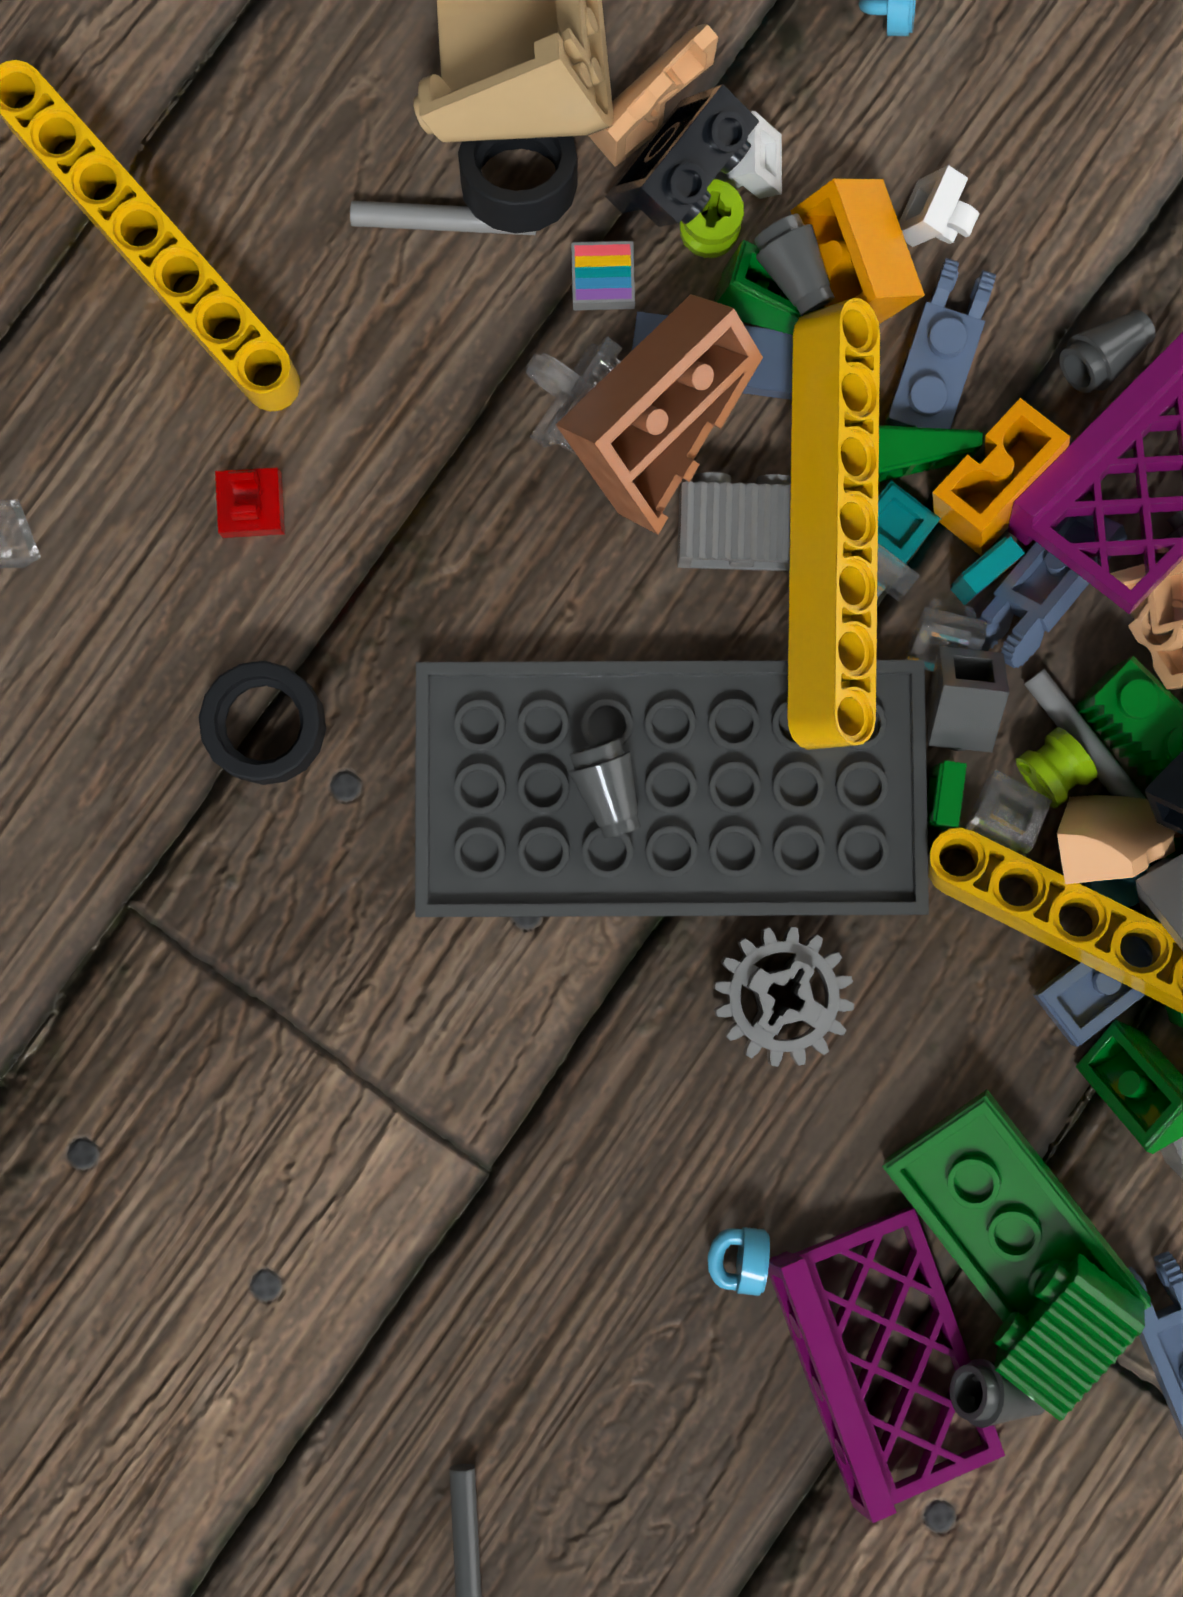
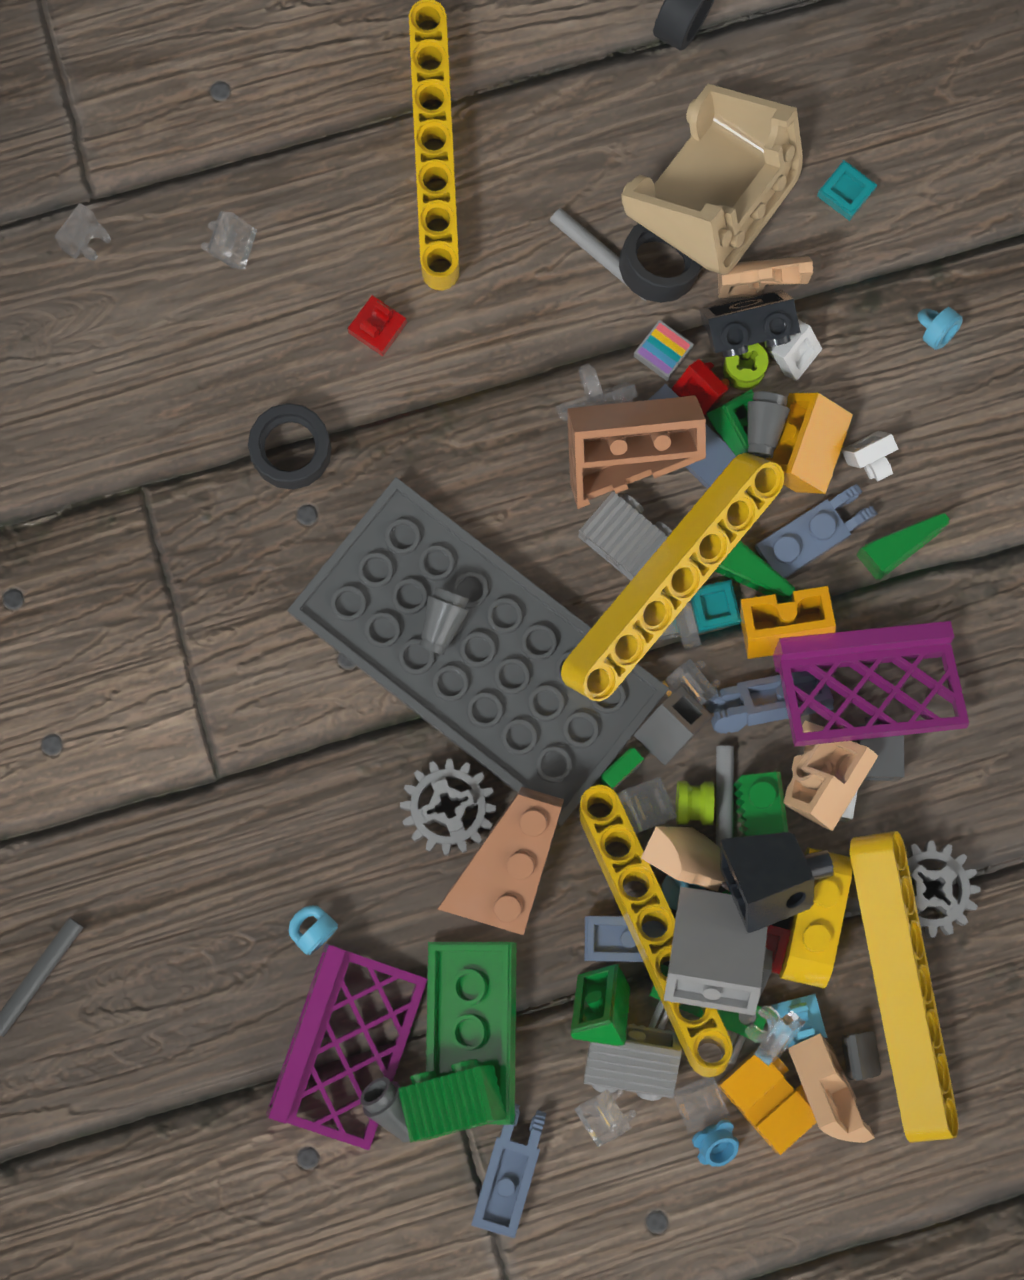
camera: 40 degrees right, 5 degrees down
teal tile [950,536,1025,606] -> none
dark grey cone [1059,310,1156,393] -> none
none -> nougat wedge [438,787,564,935]
none -> red tile [671,359,730,416]
none -> green slope [857,513,950,580]

